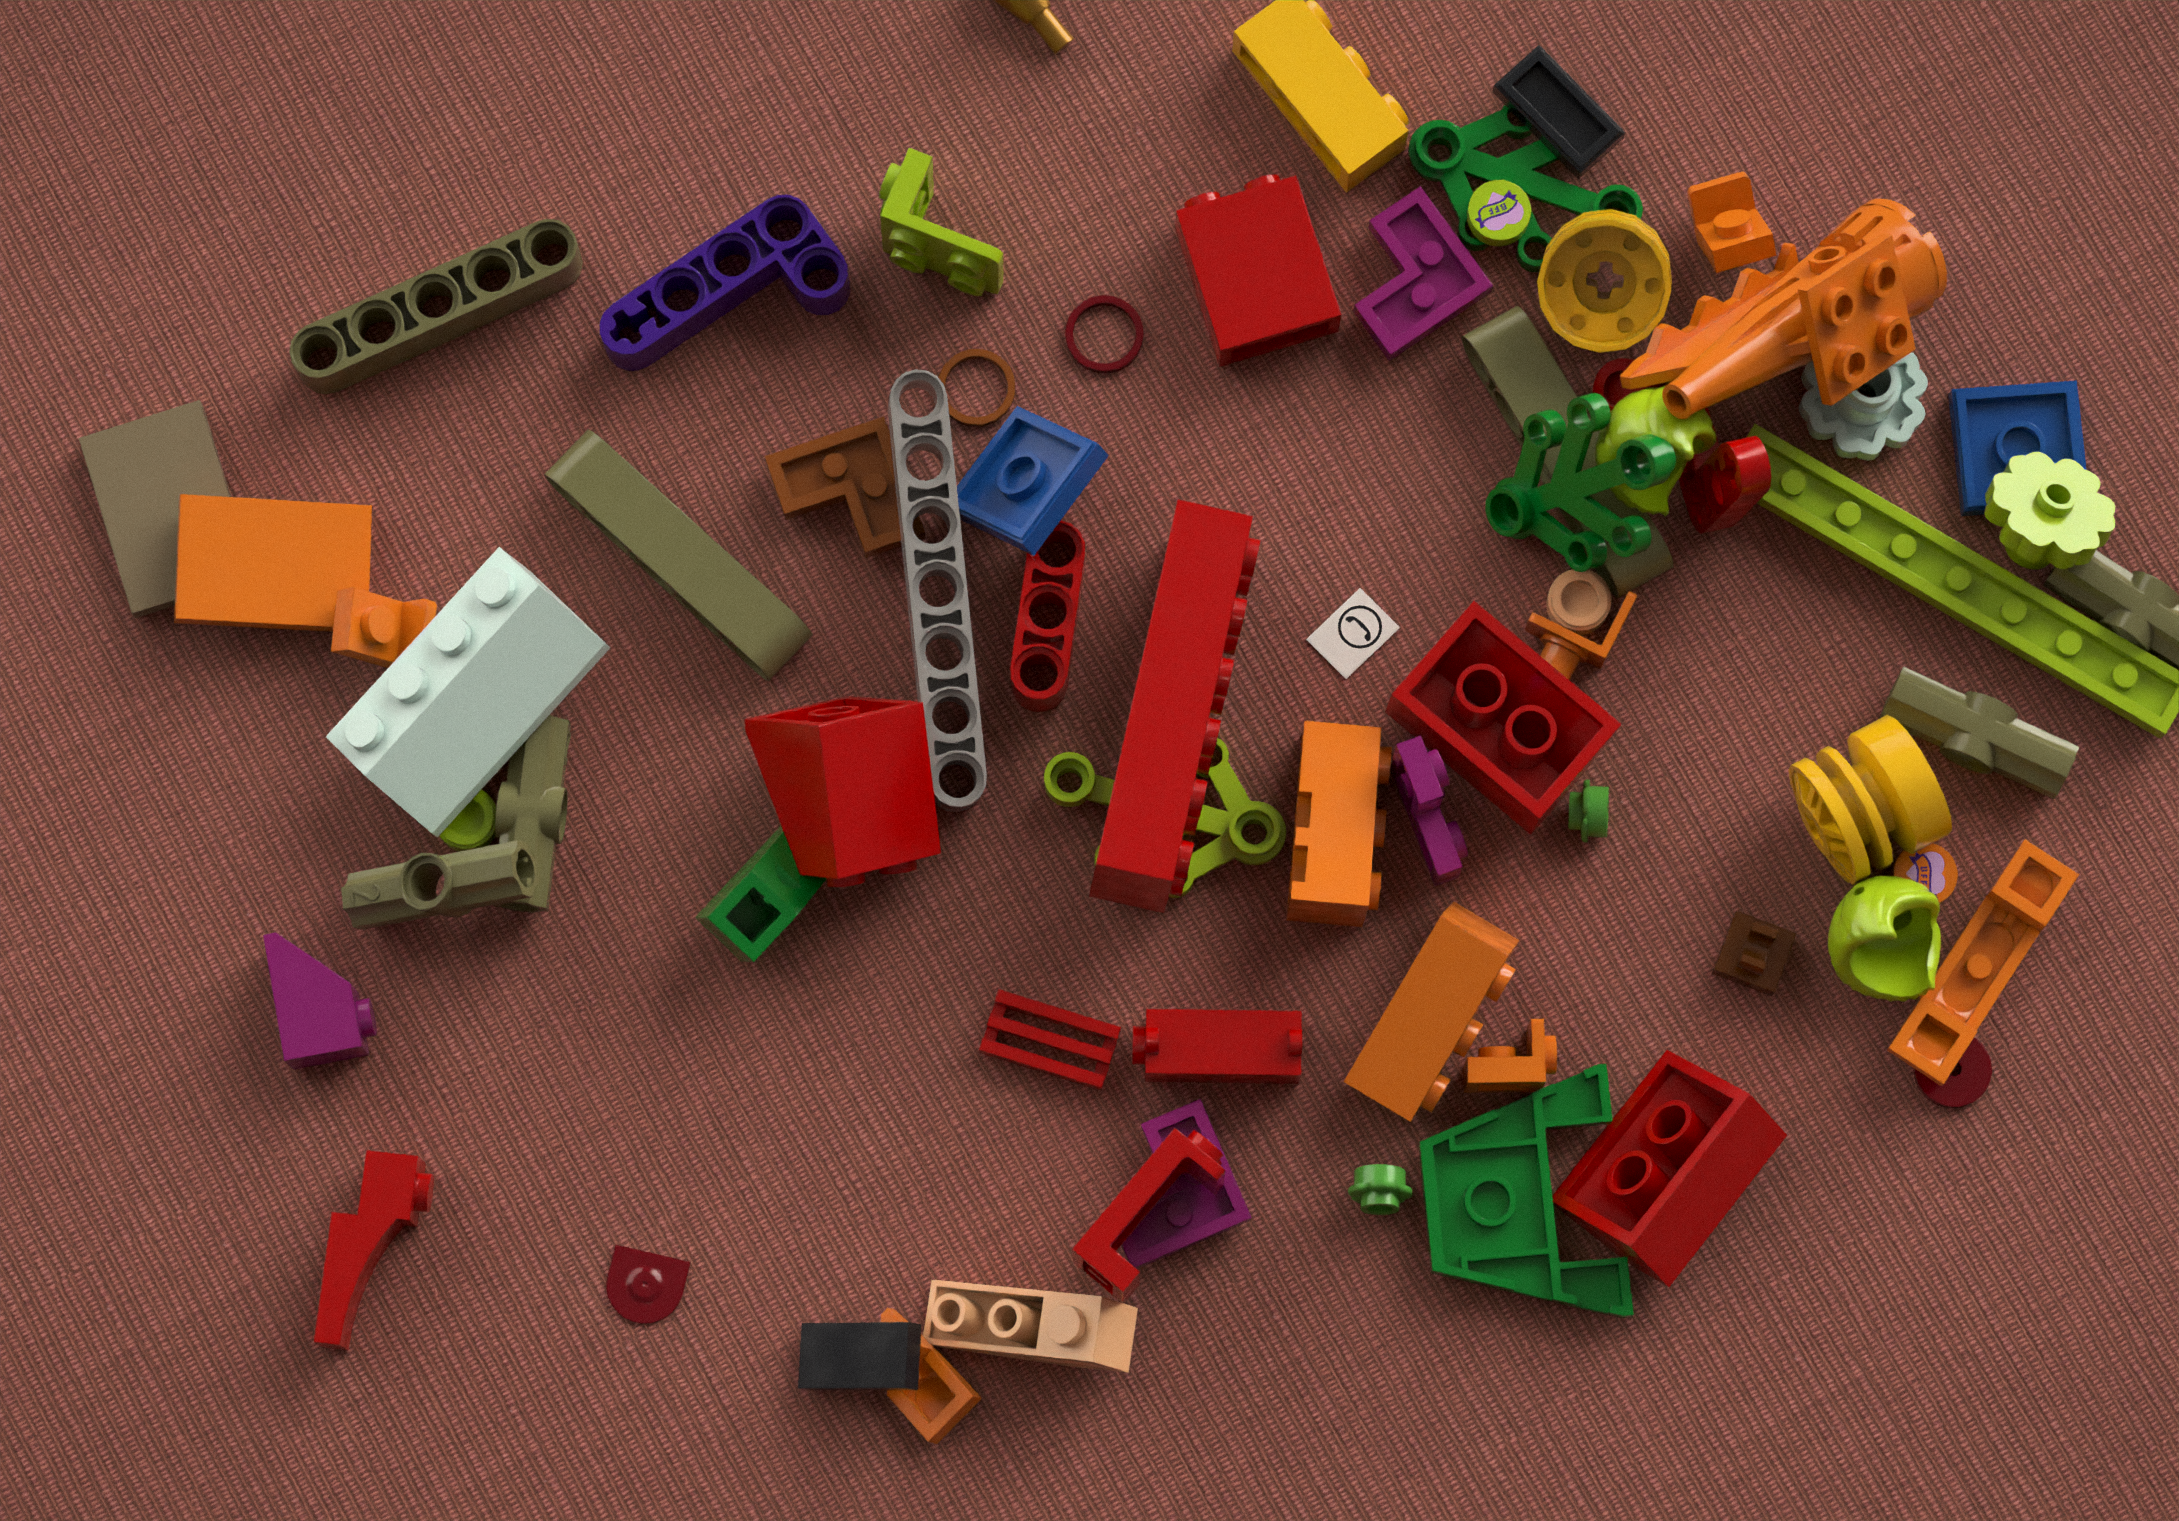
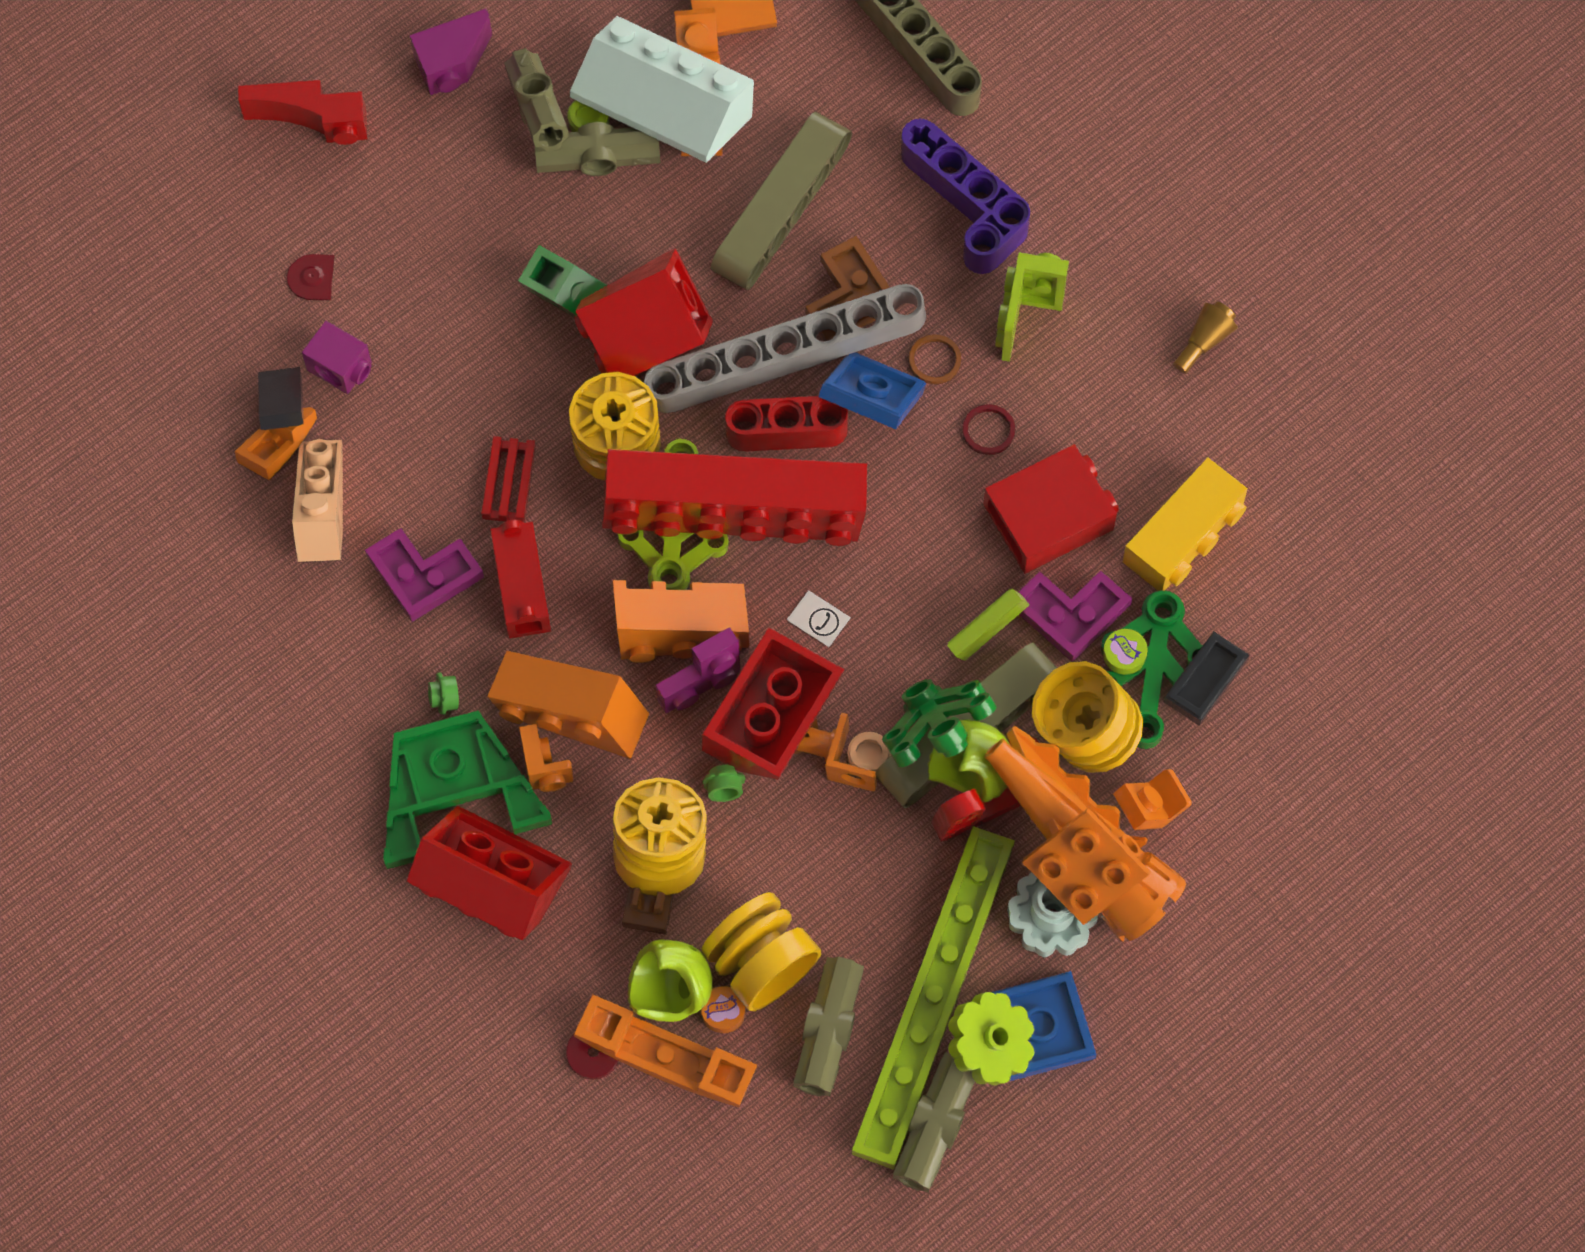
camera: 80 degrees right, 10 degrees down
red panel [1072,1128,1226,1303] -> none
none -> magenta brick [302,320,372,394]
none -> yellow wheel [569,372,661,480]
none -> yellow wheel [613,777,707,896]
none -> lime tile [947,589,1030,661]

